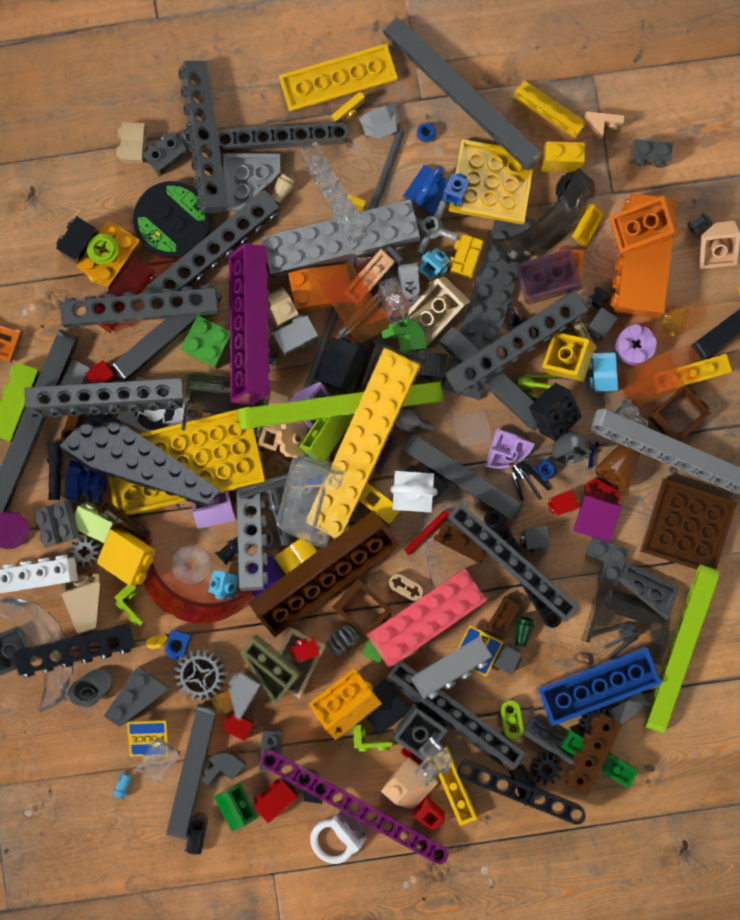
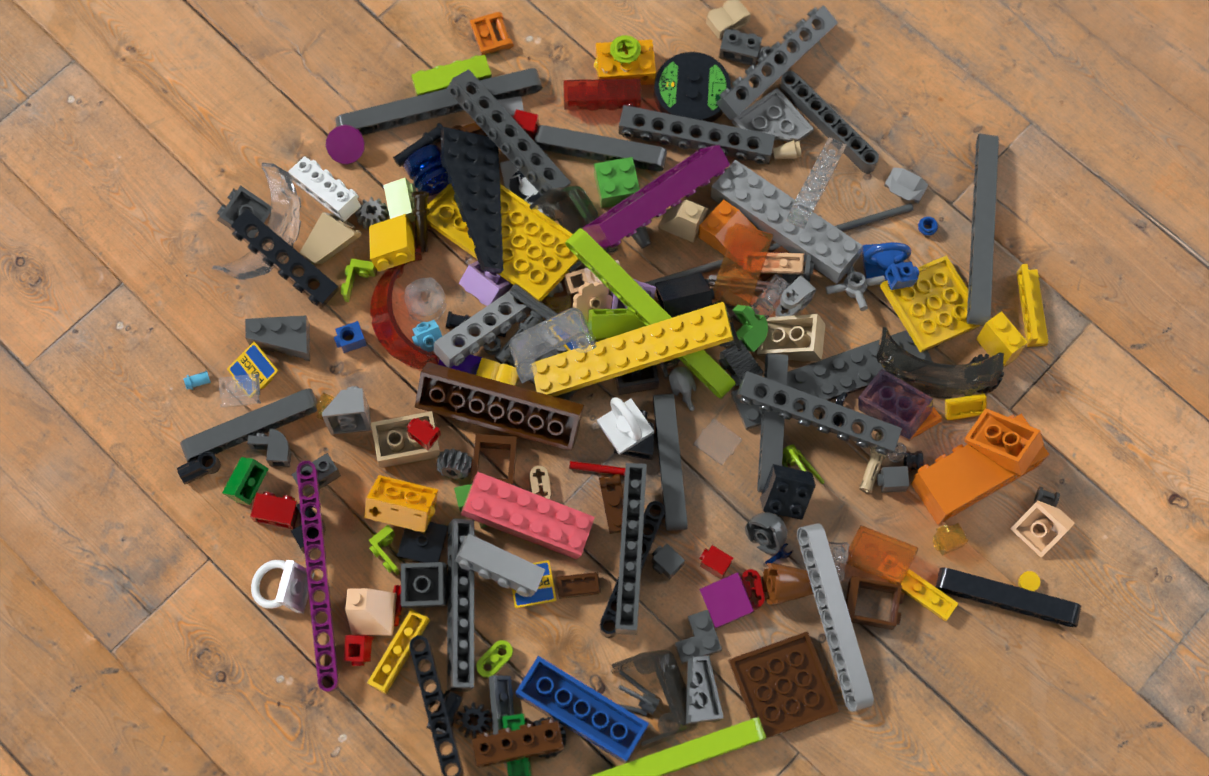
camera: 55 degrees right, 15 degrees down
dark grey plate [35,500,80,548] -> none
black brick [56,216,99,264] -> none
dark grey brick [60,285,219,328] -> none
dark grey piece [68,669,112,708] -> none
yellow piece [146,634,168,649] -> none
light grey gear [174,649,227,701] -> none
red brick [223,712,255,741] -> none
olive wedge [241,634,302,706] -> none
light grey brick [273,315,319,356] -> none
yellow plate [278,43,398,113] -> none
yellow plate [332,92,365,123] -> none
yellow tile [346,194,366,211] -> none
yellow brick [359,483,401,525] -> none
clear brick [414,736,452,786] -> none
medium azure brick [418,248,450,282] -> none
yellow brick [448,234,484,280] -> none
lavender brick [485,428,535,468] -> none
dark grey brick [493,643,523,675] -> none
black plant [510,460,550,501] -> none
dark green cone [515,617,535,646] -> none
blue plate [534,458,557,481] -> none
yellow brick [542,332,595,382] -> none
light nougat slope [584,111,624,140] -> none
medium azure brick [588,352,618,393] -> none
light grey slope [608,692,650,724] -> none
lavender brick [615,324,657,365] -> none
dark grey brick [630,139,673,168] -> none

